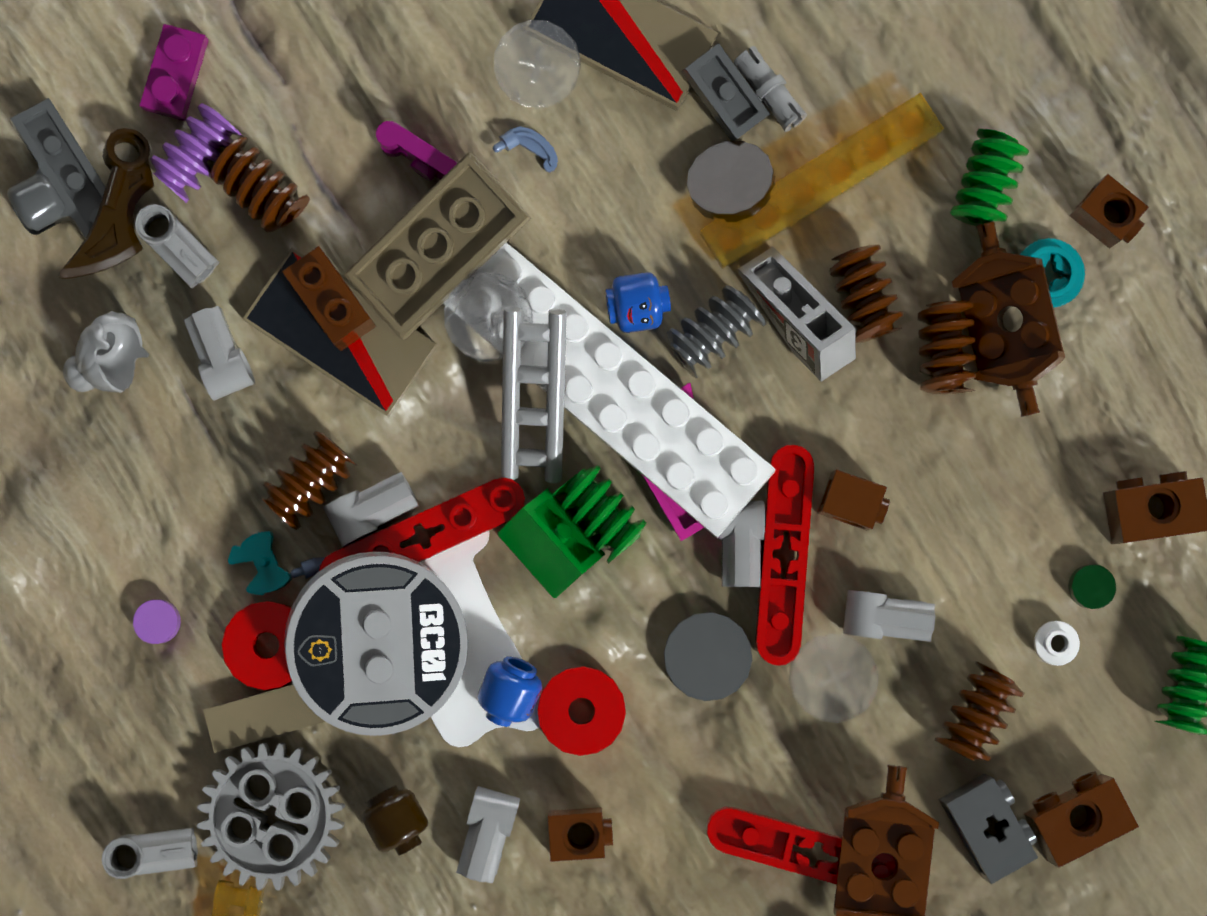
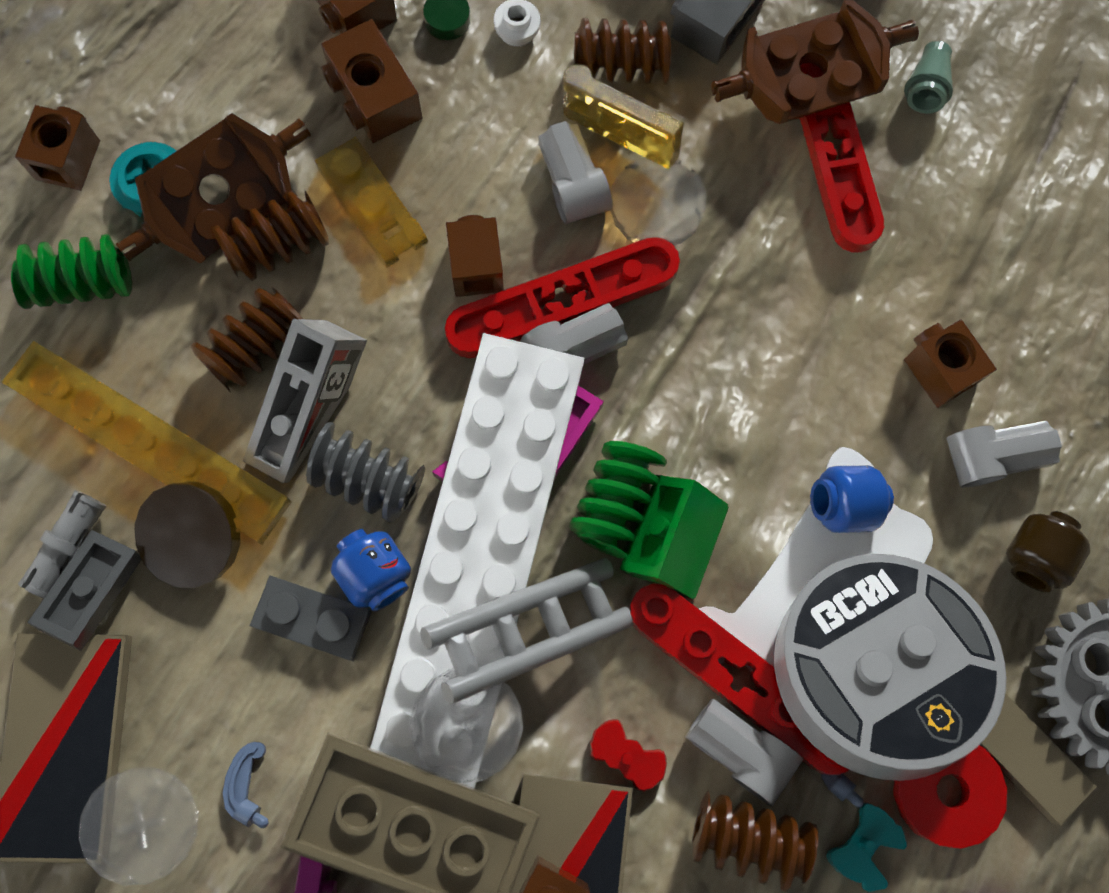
camera: 120 degrees left, 10 degrees down
red tile [537,666,626,756] -> none
dark grey tile [664,612,752,701] -> none
none -> dark grey plate [250,575,372,662]
none -> clear yellow plate [315,136,428,268]
none -> reddish brown brick [320,19,423,144]
none -> clear yellow plate [563,65,684,169]
none -> red piece [589,719,667,792]

